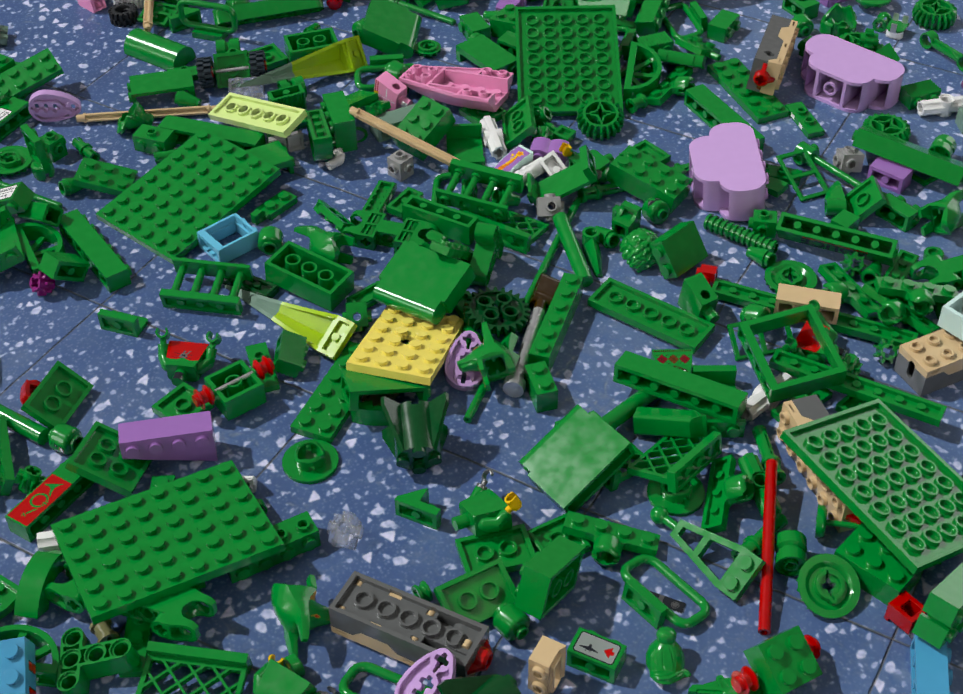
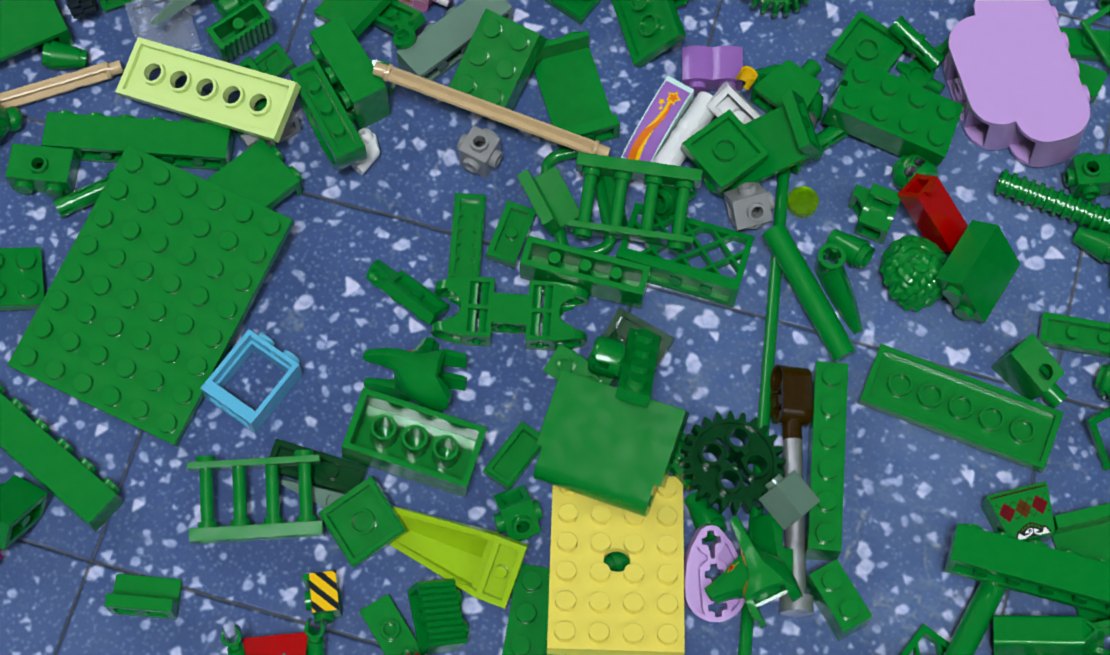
camera: 15 degrees left, 25 degrees up
green hinge [250,190,298,225] -> none
green head [258,226,284,255] -> none
green beam [470,222,504,287] -> none
white piece [480,115,507,160] -> none
green gear [531,125,553,142] -> none
green plate [543,123,576,143] -> none
red plate [696,264,718,287] -> none
none -> brick [302,570,342,625]
none -> green tile [318,476,409,568]
none -> green panel [517,167,579,236]
none -> green plate [681,109,769,193]
none -> sand green brick [758,470,820,530]
none -> clear neon green tile [787,186,819,219]
none -> green pin [888,15,945,71]
none -> red brick [897,173,968,252]

